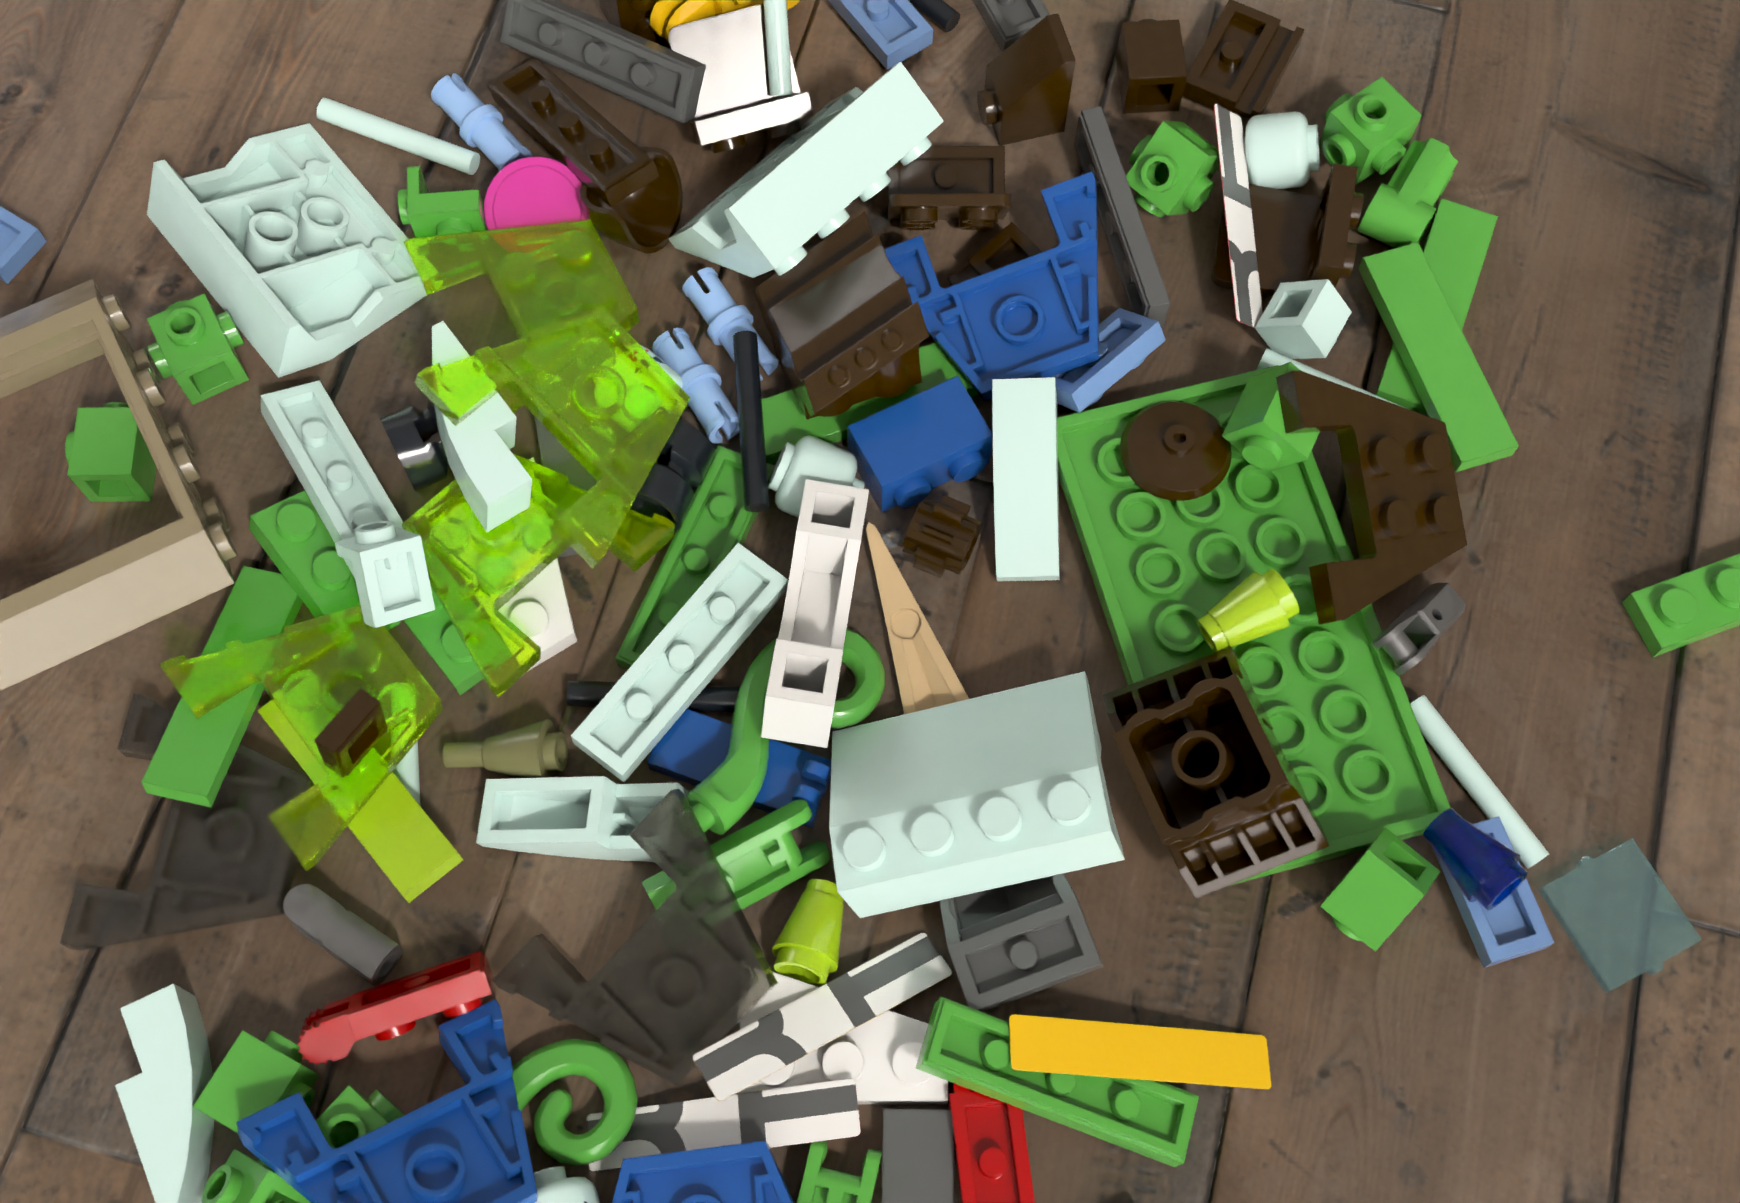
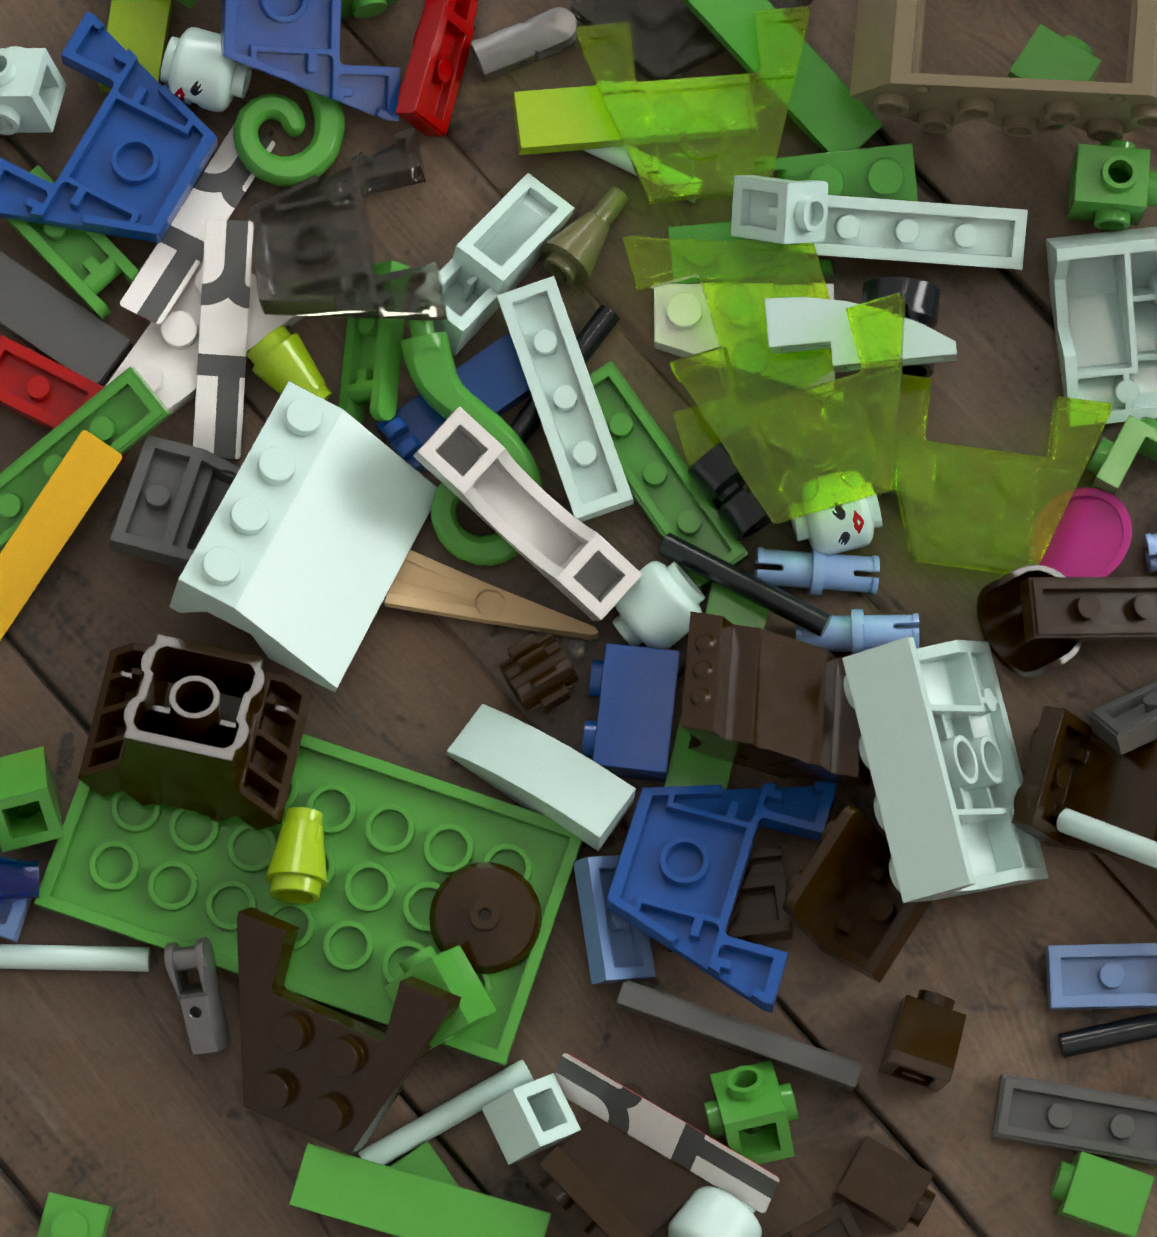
camera: 125 degrees right, 10 degrees up
dark brown tile [315,688,388,778] -> none

